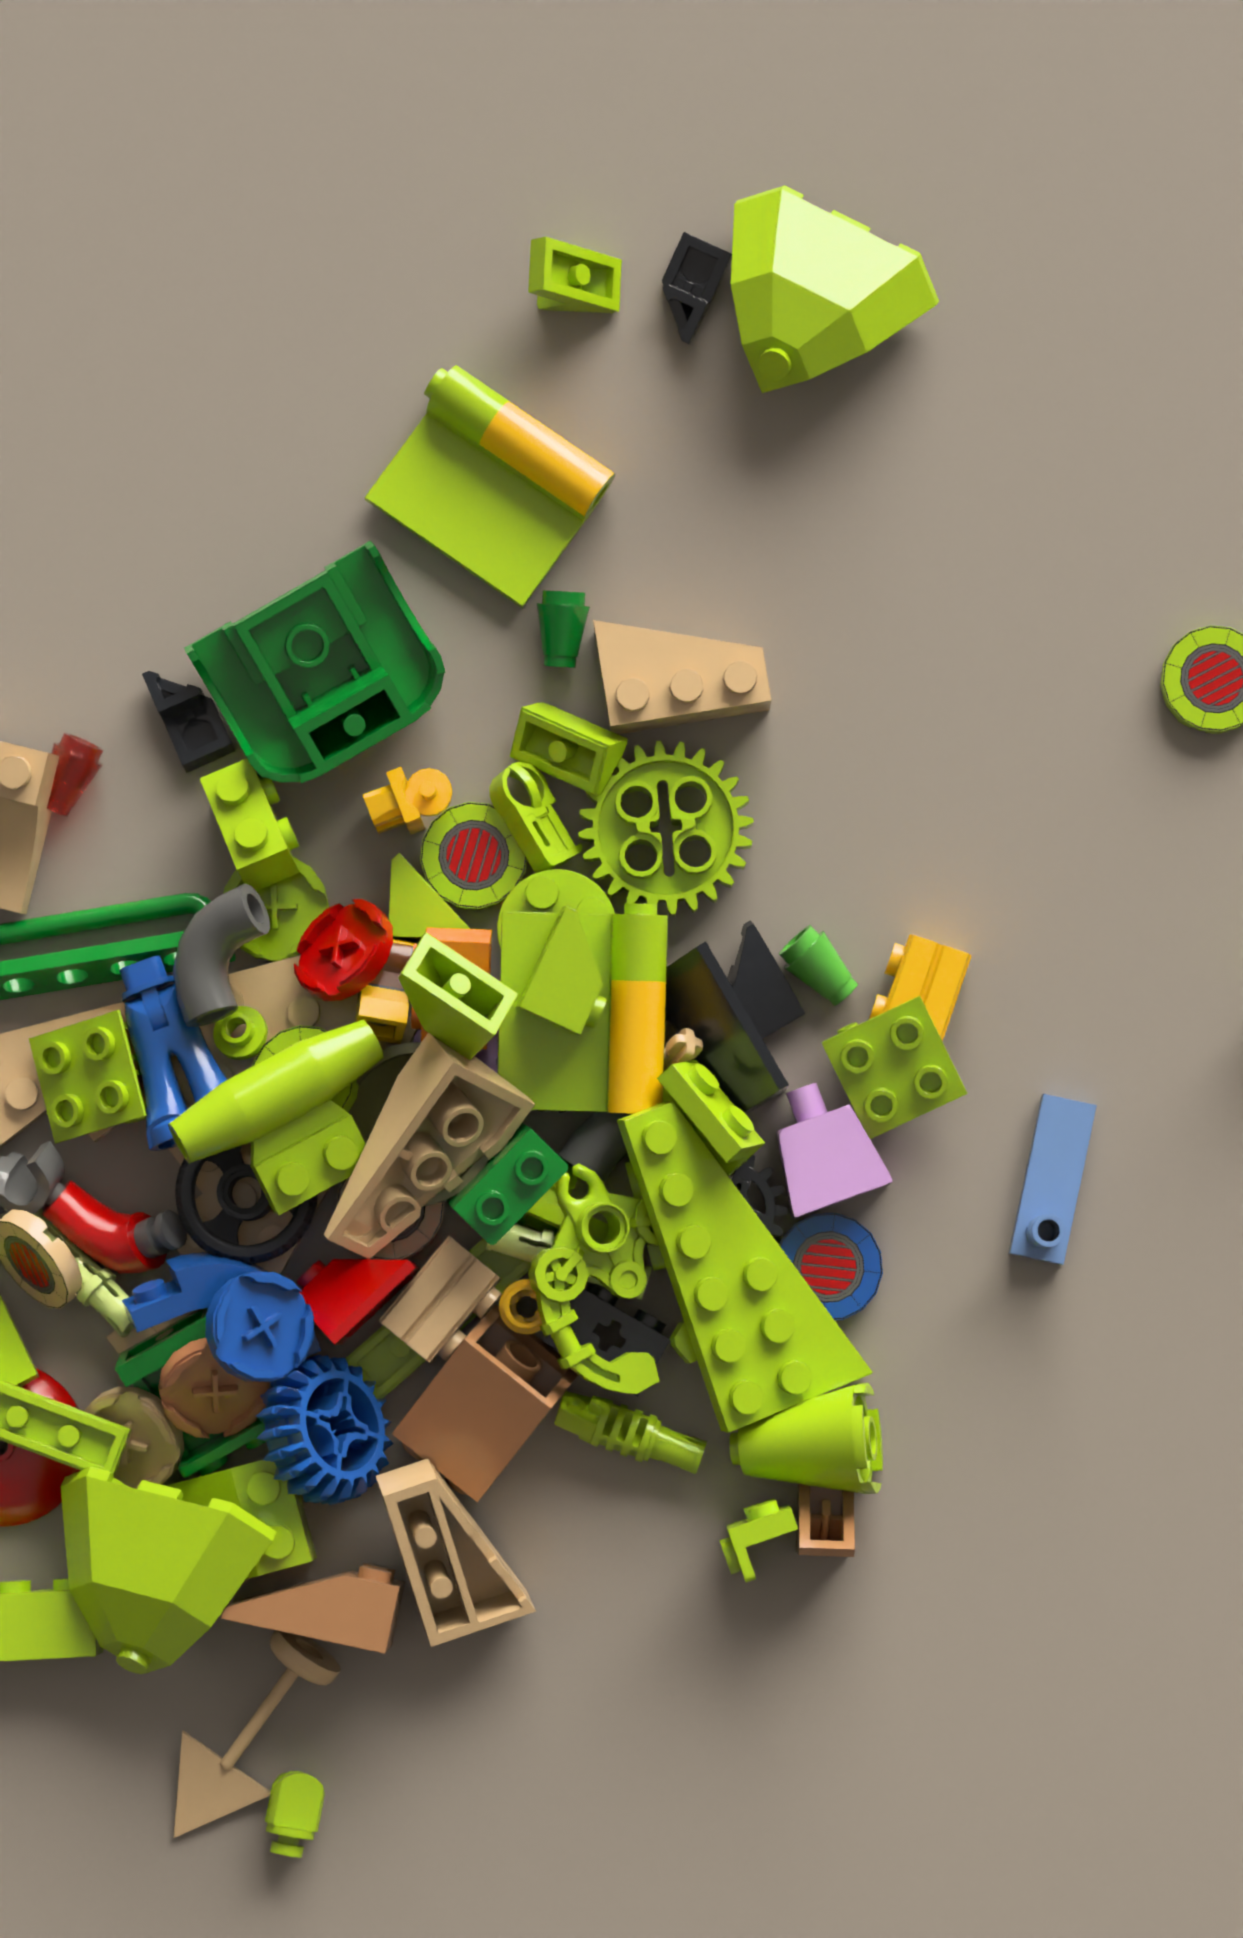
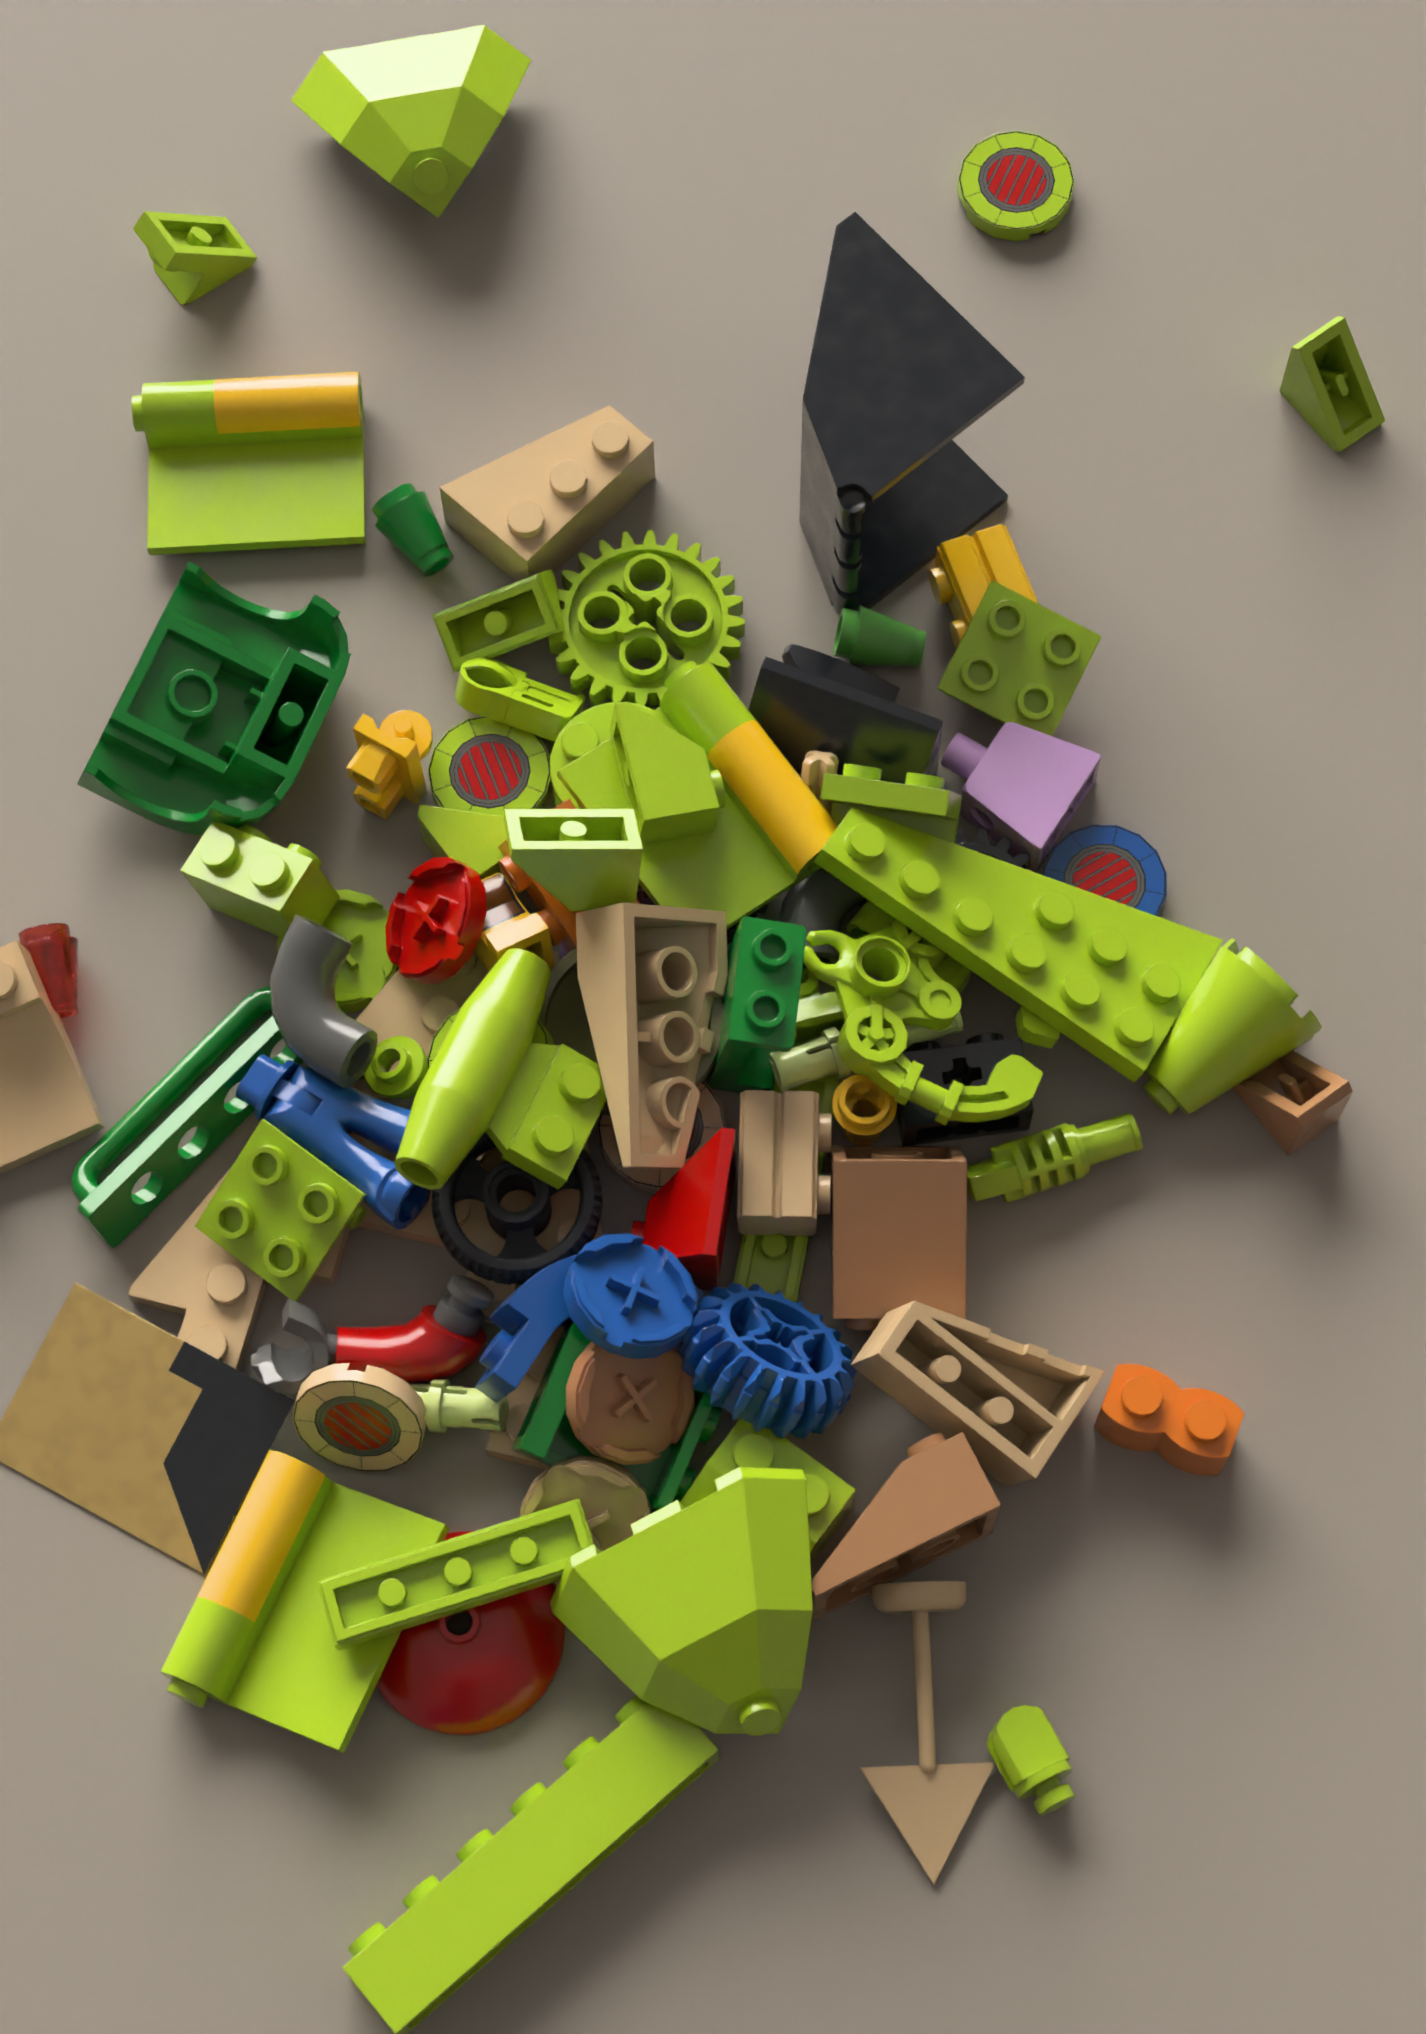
camera: 40 degrees left, 15 degrees down
black slope [142,671,236,773] -> none
black slope [662,232,732,344] -> none
lime bracket [719,1498,798,1583] -> none
medium blue piece [1008,1094,1097,1265] -> none
none -> black windscreen [799,212,1025,615]
none -> orange brick [1094,1364,1244,1476]

